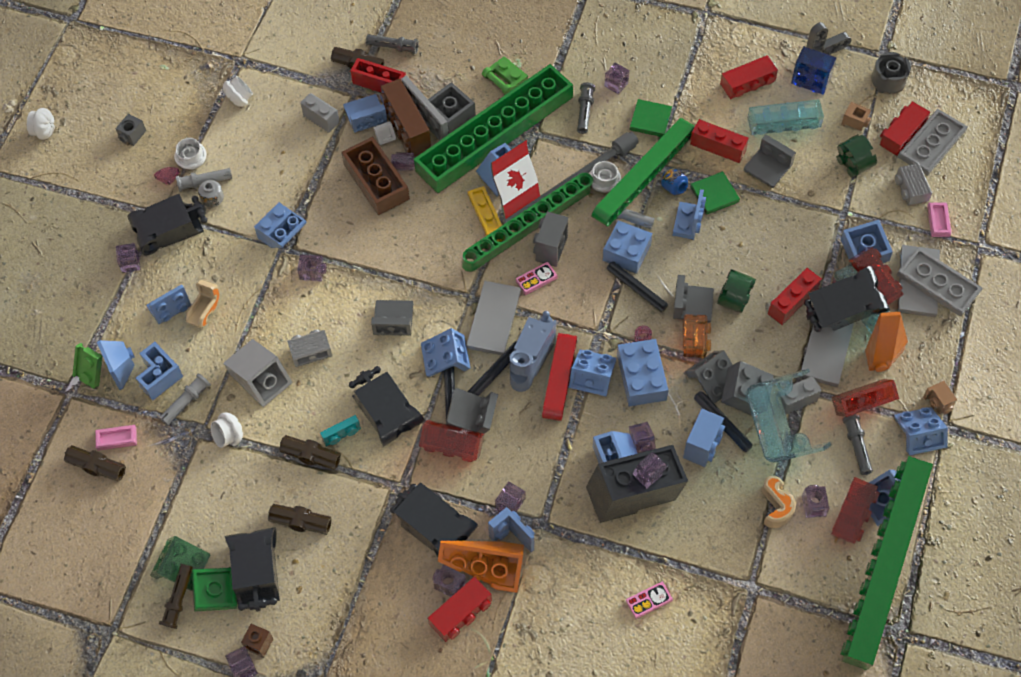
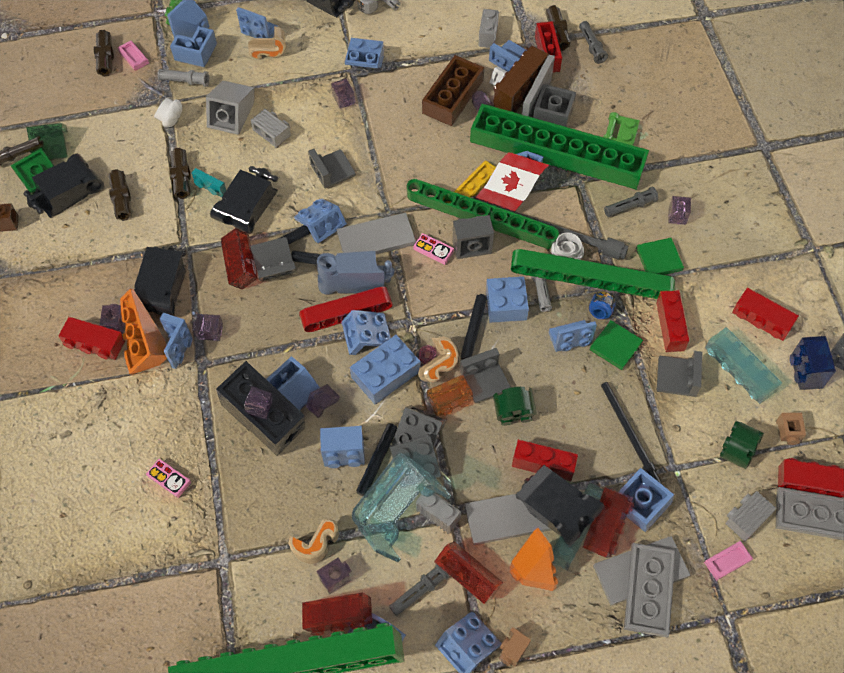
camera: 60 degrees right, 0 degrees up
none -> tan animal [418,336,459,383]
none -> black bar [601,382,663,485]

